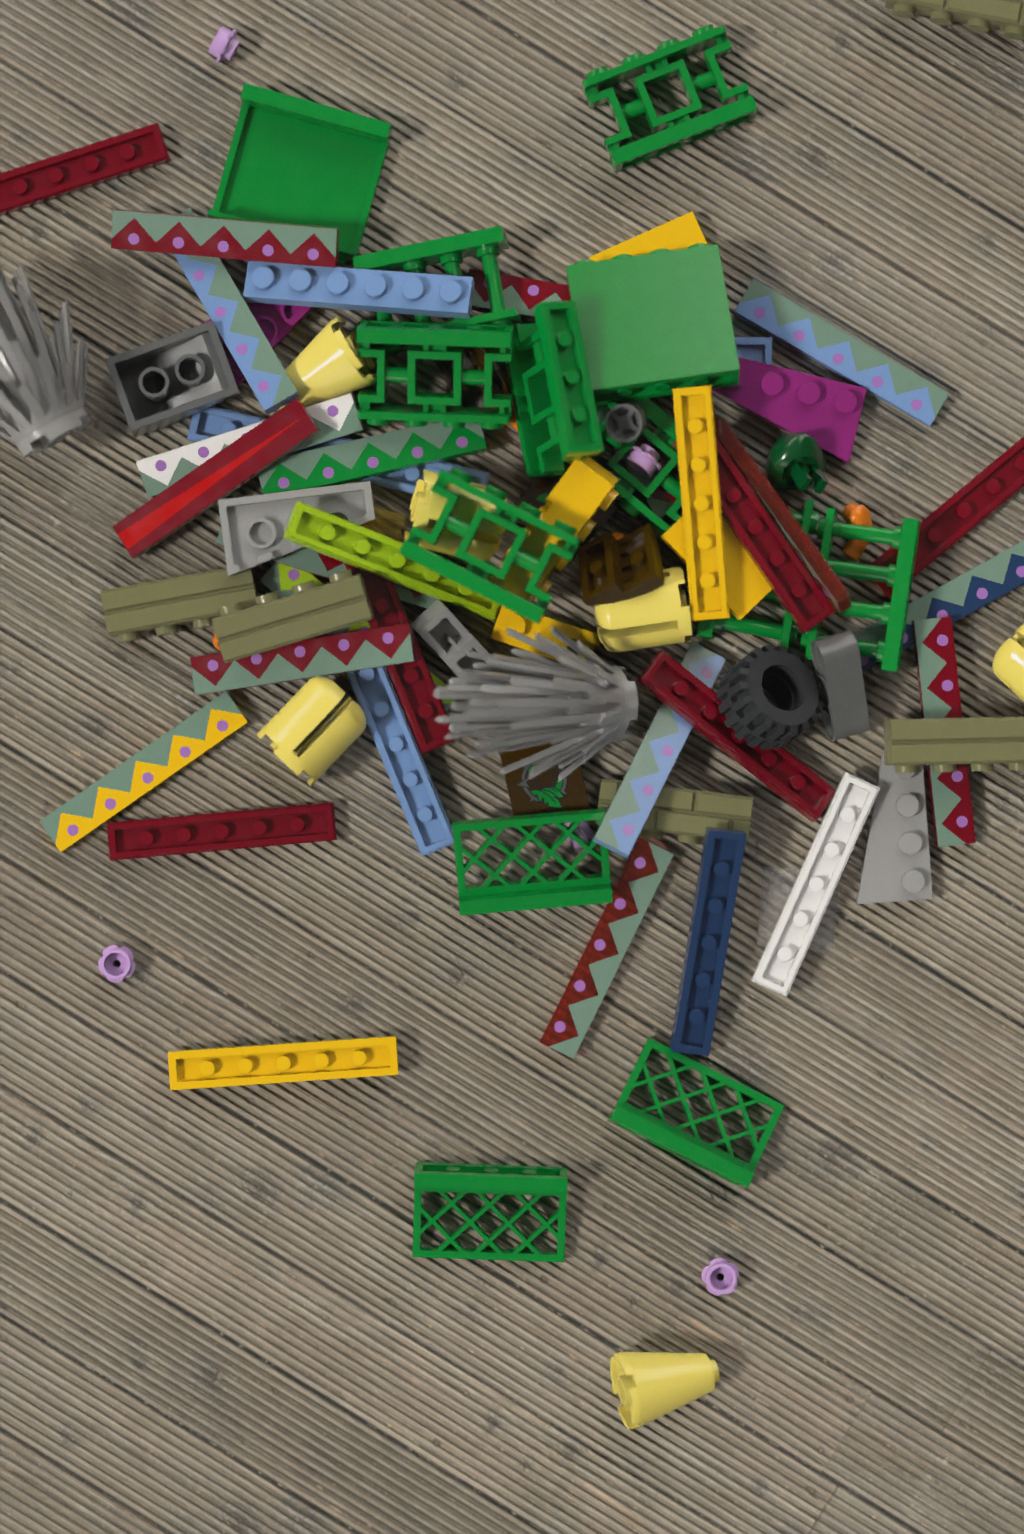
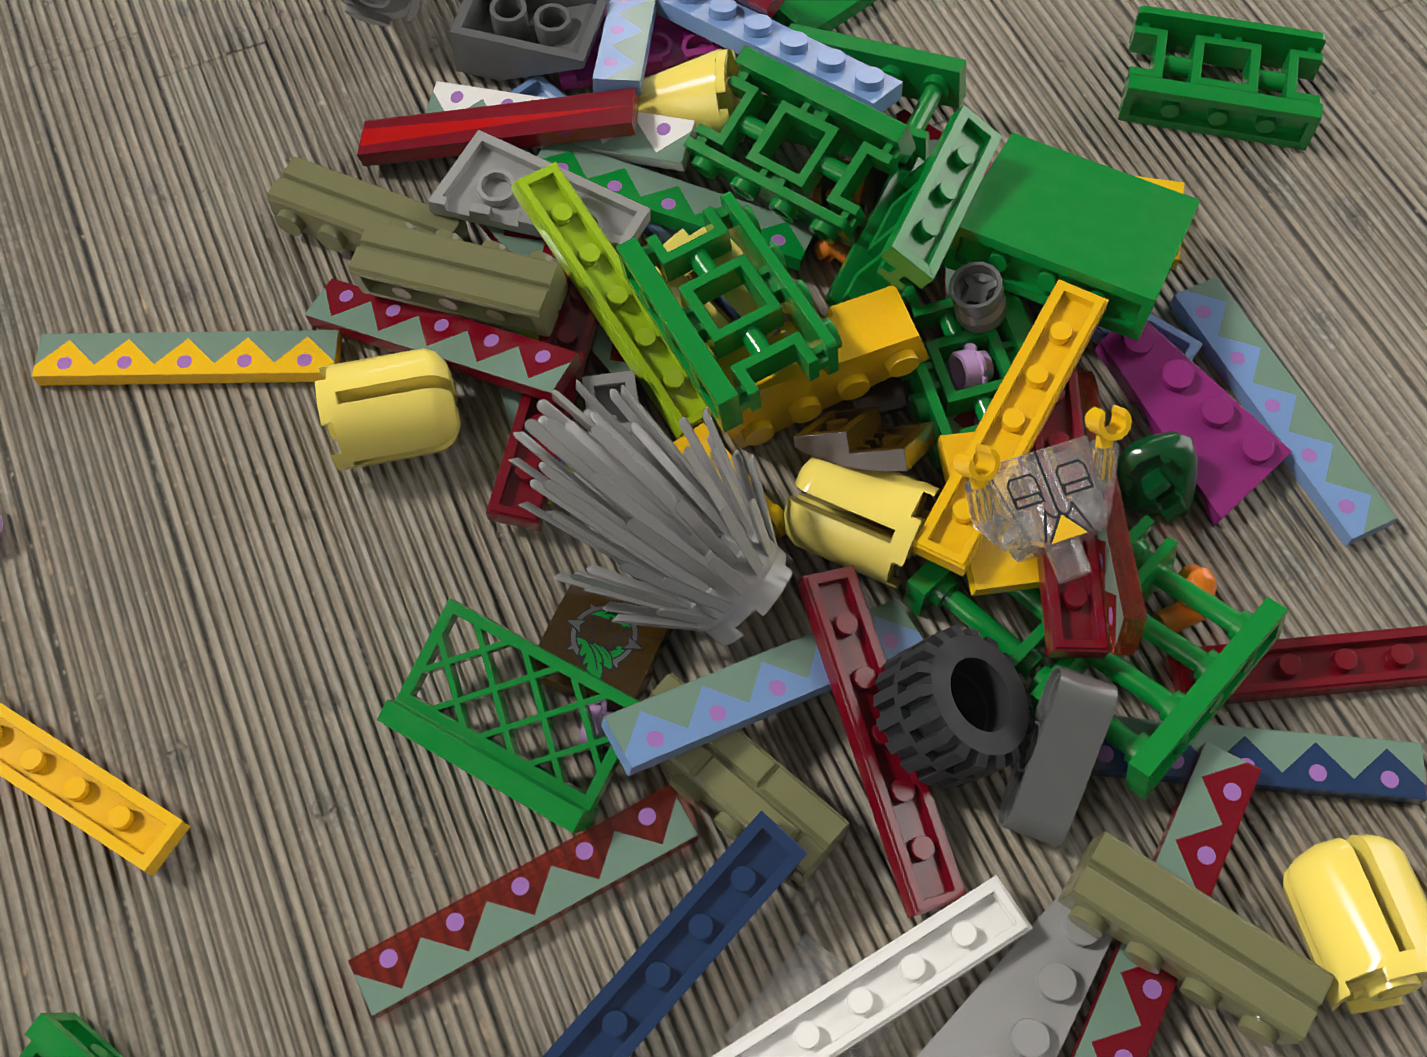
camera: 30 degrees right, 25 degrees down
dark red tile [107,802,337,861] -> none
medium blue tile [346,667,454,856] -> none
none -> clear torso [953,405,1132,584]

